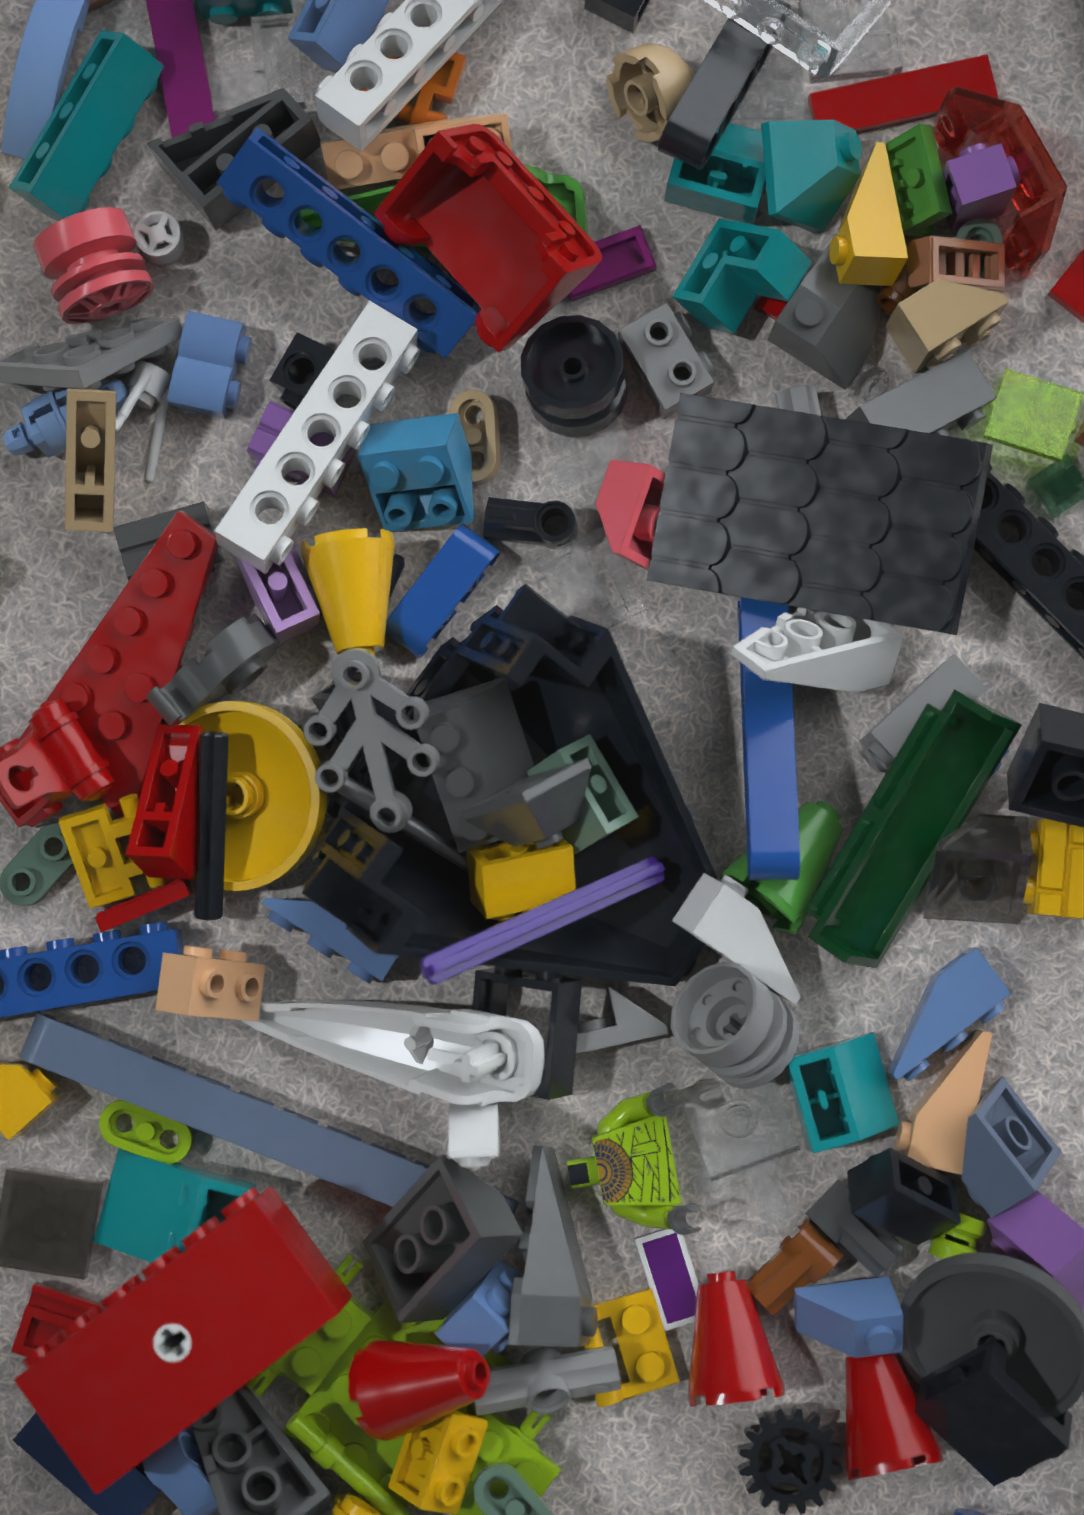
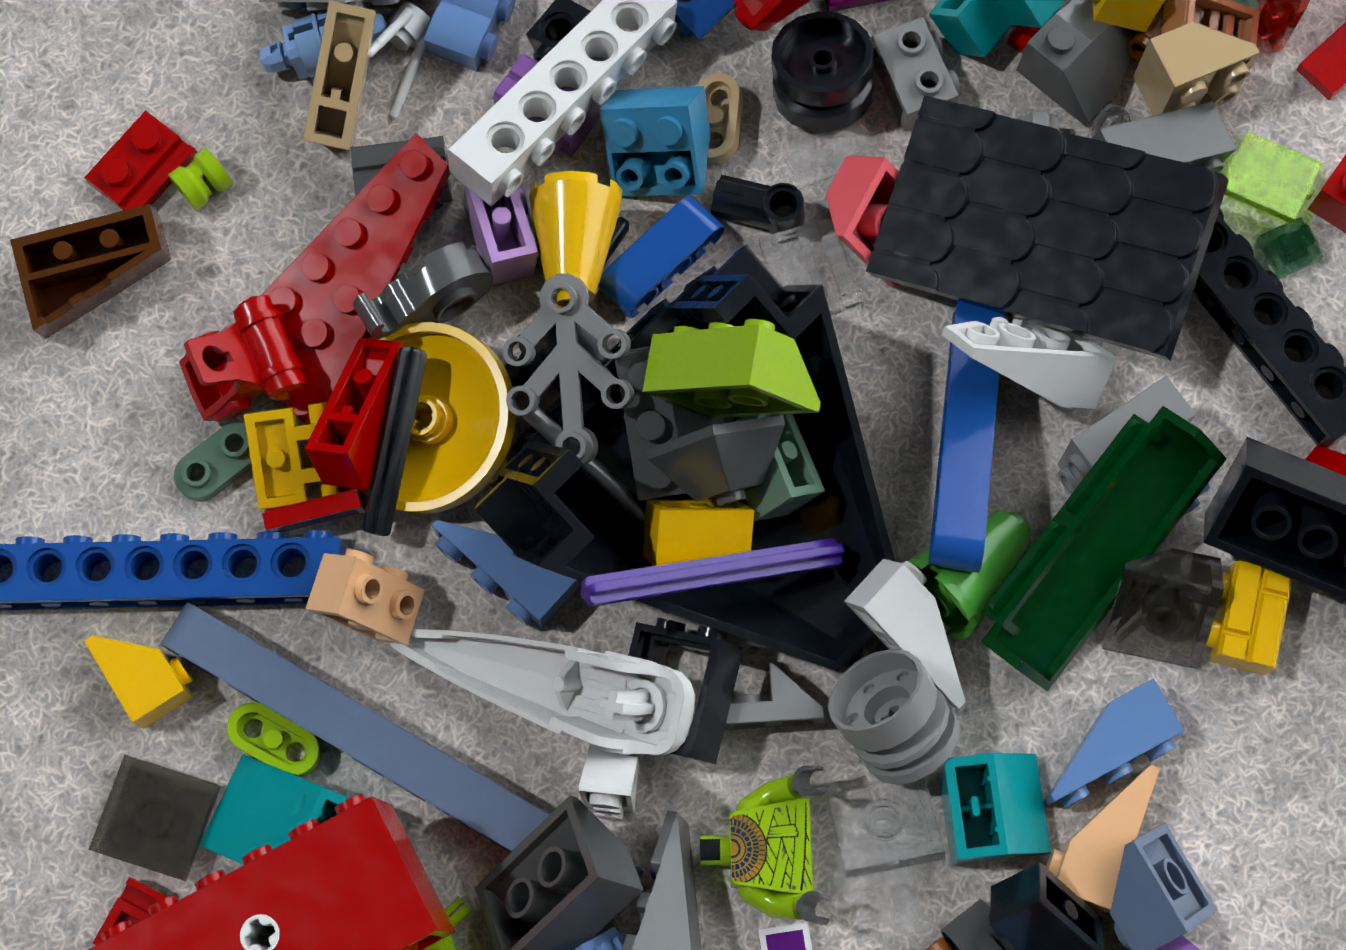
camera: 10 degrees right, 10 degrees down
none -> lime slope [642,319,820,418]

